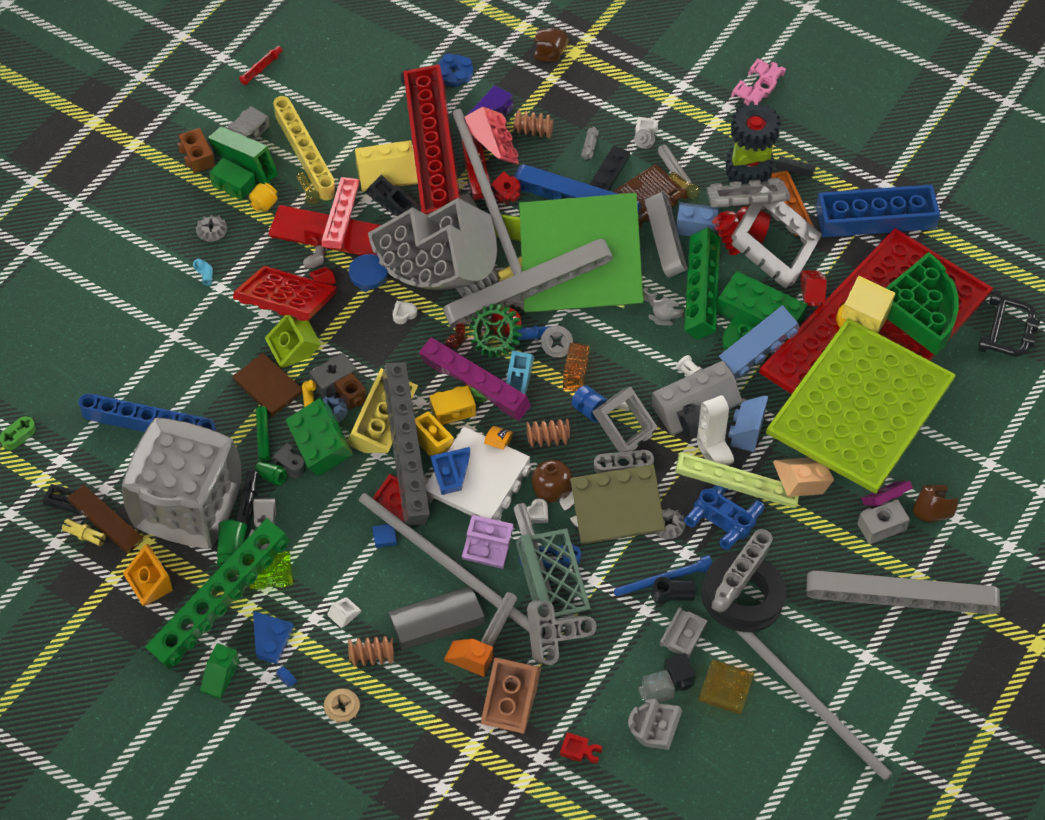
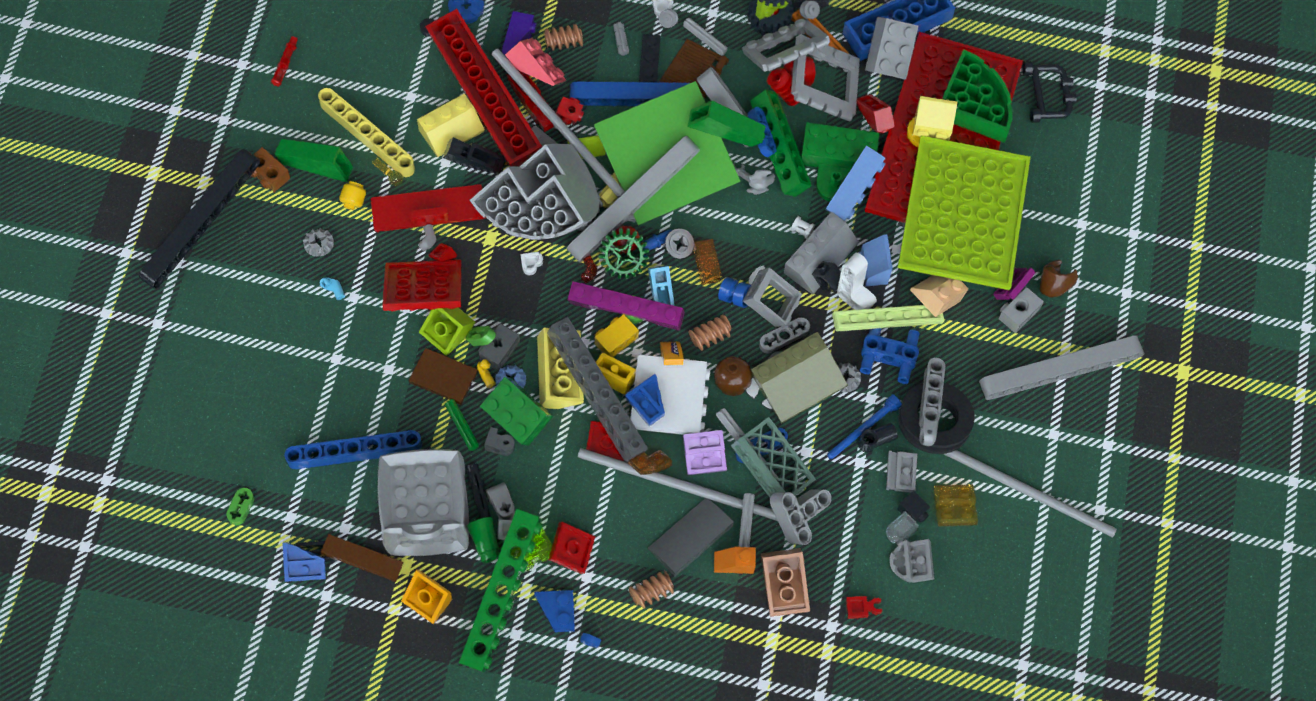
camera: 25 degrees left, 10 degrees up
light yellow pin [62,518,106,547] -> none
green slope [200,643,240,699] -> none
green brick [209,158,256,201] -> none
light grey brick [227,106,270,140] -> none
green cone [255,462,287,486] -> none
coral tile [322,177,360,249] -> none
tan gear [324,689,360,724] -> none
white slope [328,597,361,628] -> none
reddish brown brick [335,373,366,410] -> none
blue tile [349,254,388,292] -> none
blue tile [372,524,397,548] -> none
white tile [527,499,548,523] -> none
clear yellow bar [669,172,700,199] -> none
medium blue slope [676,202,718,236] -> none
none -> black beam [139,149,260,289]
none -> wing [282,542,326,582]
none -> bright green beam [466,326,496,346]
none -> red tile [548,522,595,574]
none -> clear orange slope [628,450,672,475]
none -> green slope [687,101,765,147]
none -> blue beam [748,107,777,157]
none -> light grey wheel [800,1,820,19]
none -> light grey brick [865,17,919,79]

